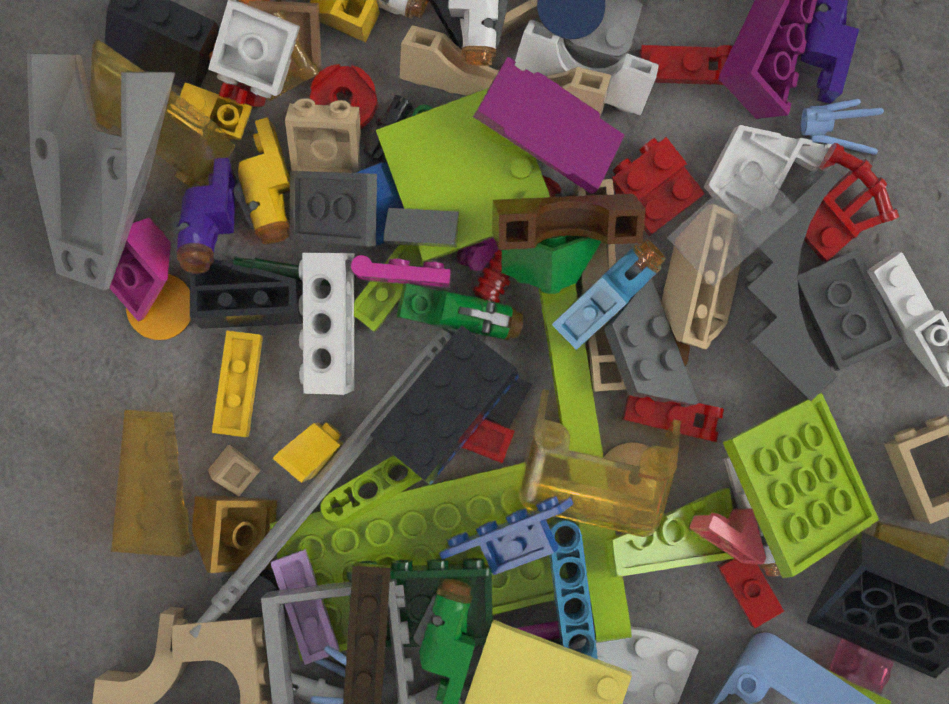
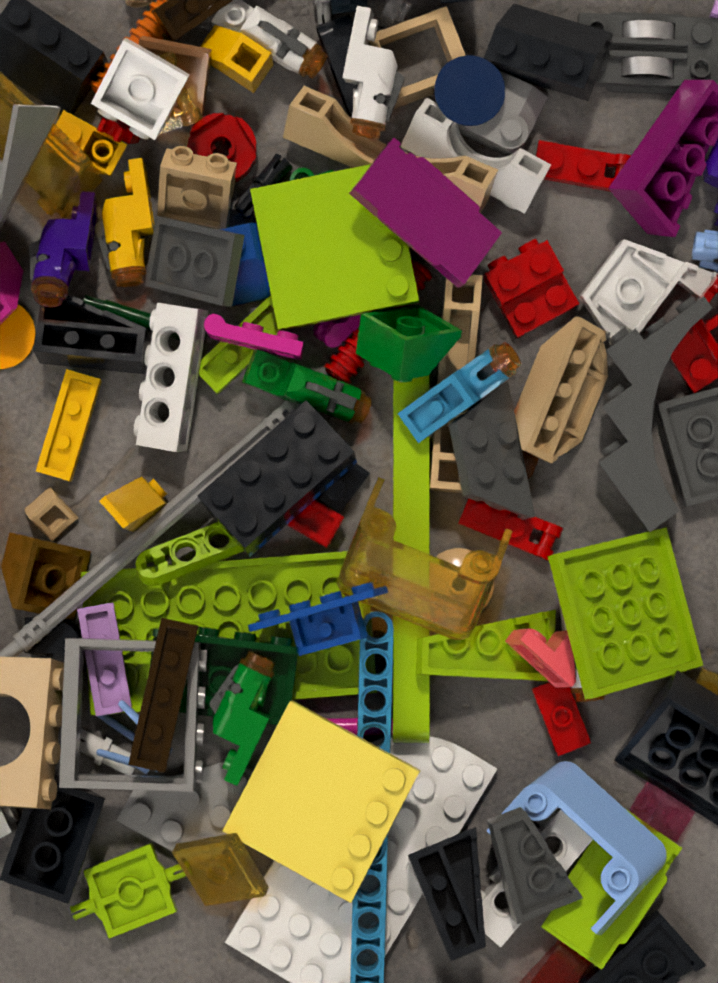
camera: 10 degrees right, 0 degrees up
dark grey slope [383,208,459,248] -> none
reddish brown arch [492,194,646,250] -> none
clear window [667,162,799,287] -> none

